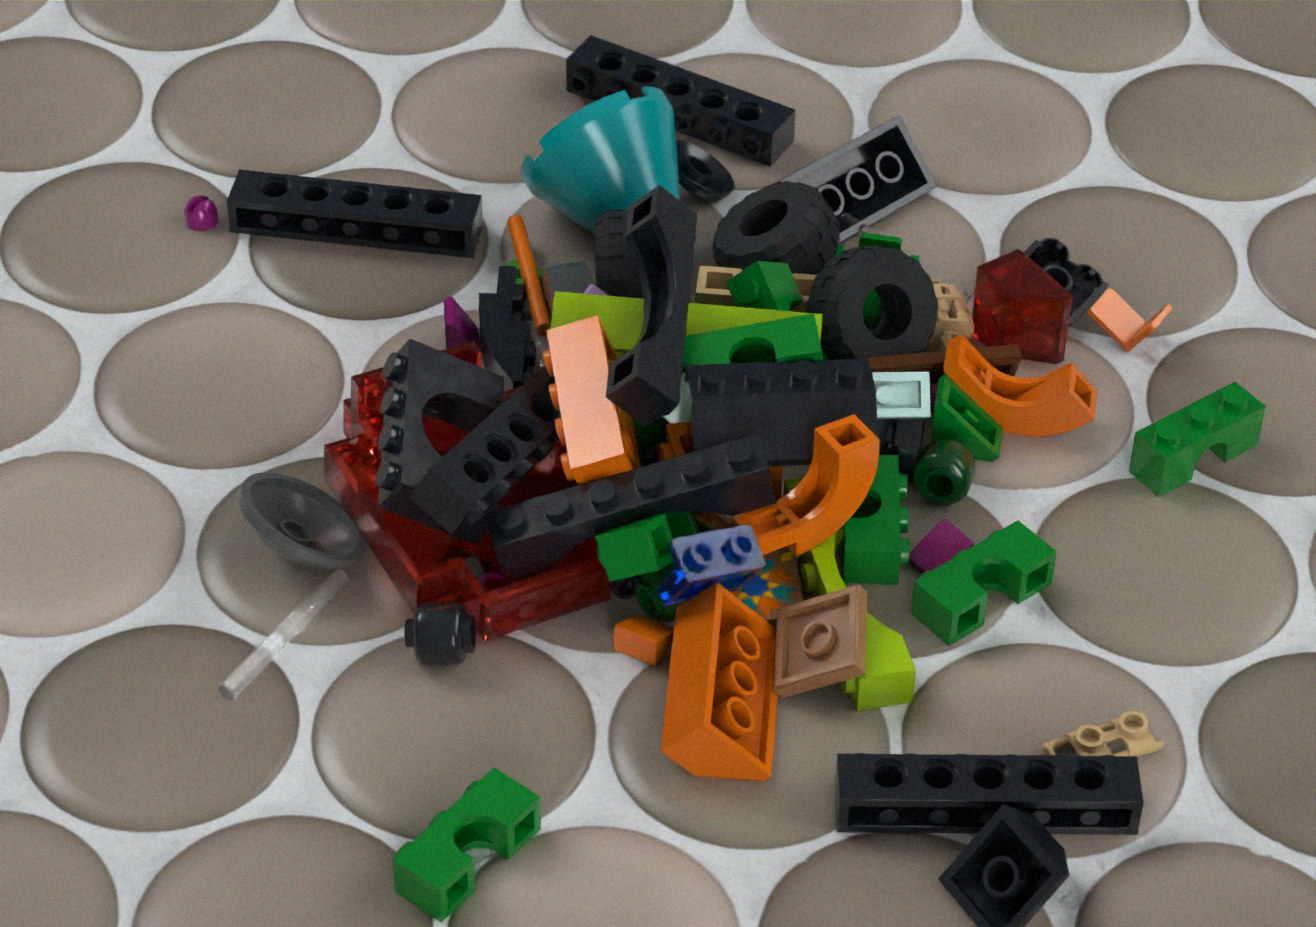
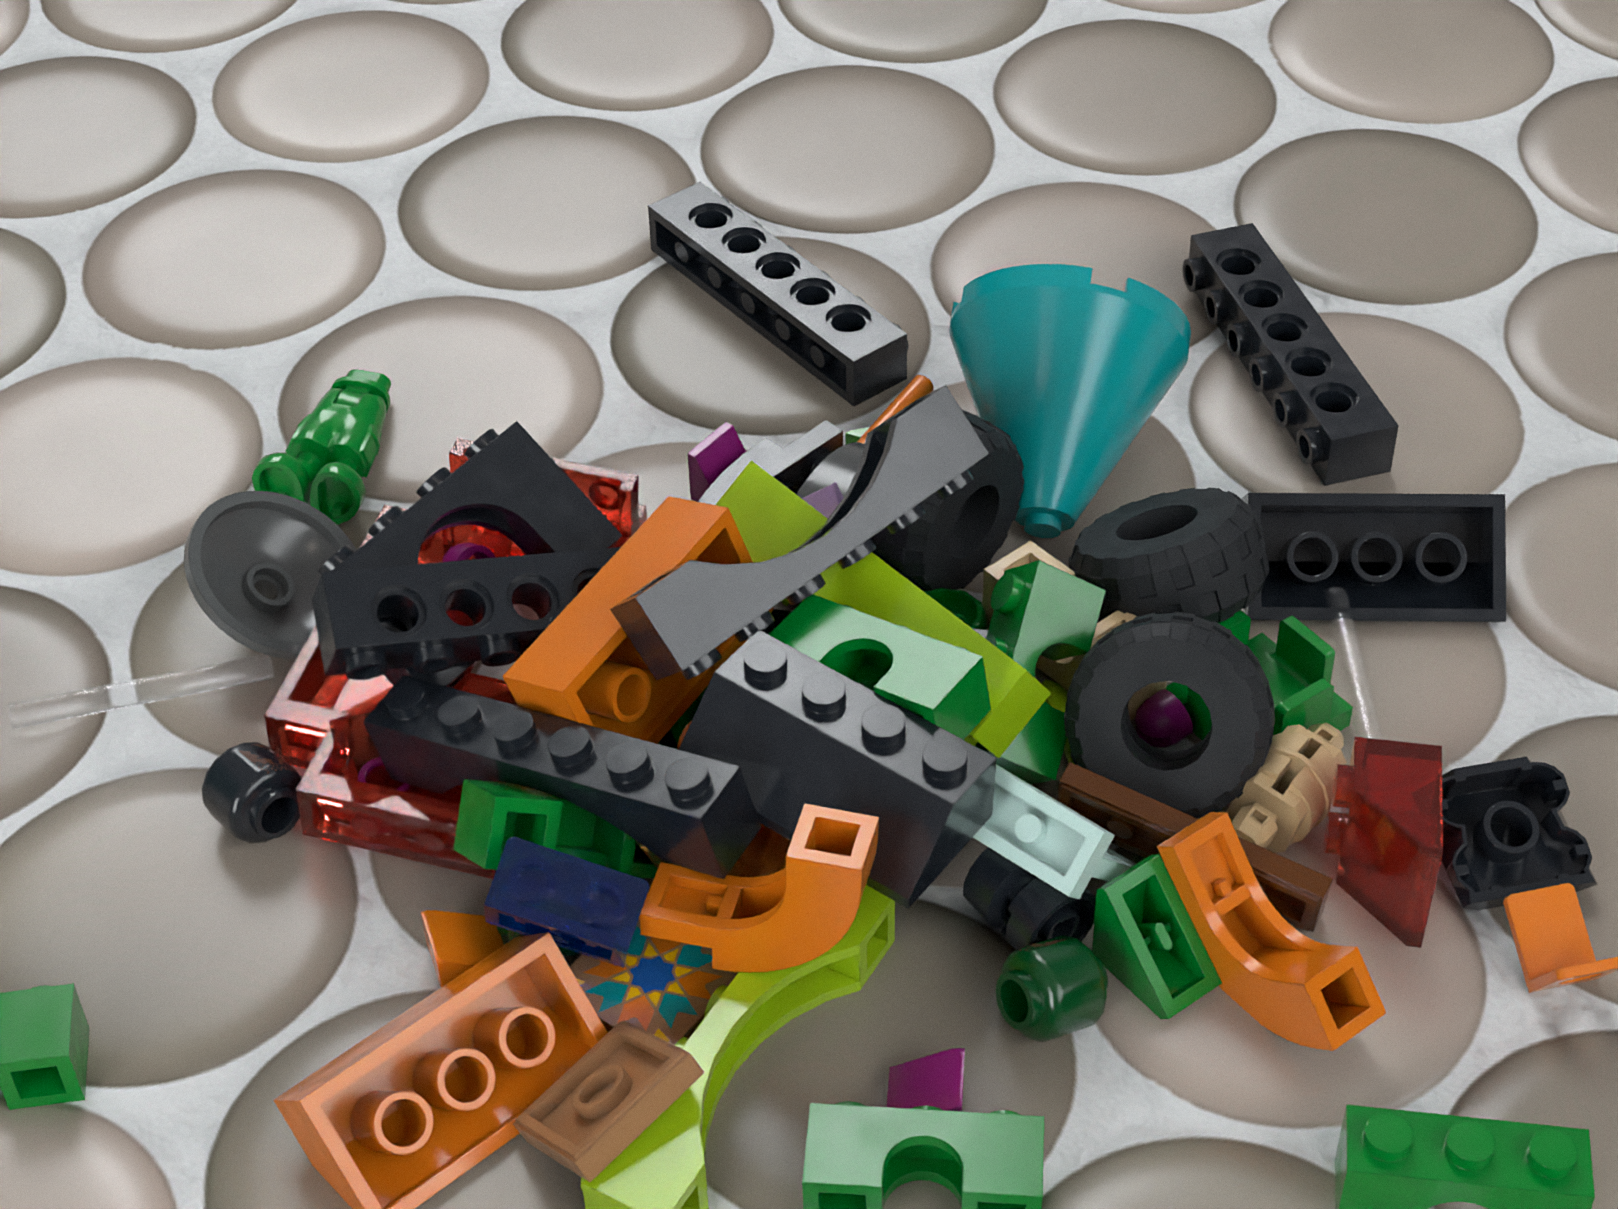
camera: 45 degrees right, 0 degrees up
magenta hinge [184,195,218,231] -> none
black dish [676,140,734,197] -> none
green arch [842,455,910,585] -> none
none -> green piece [252,369,391,524]

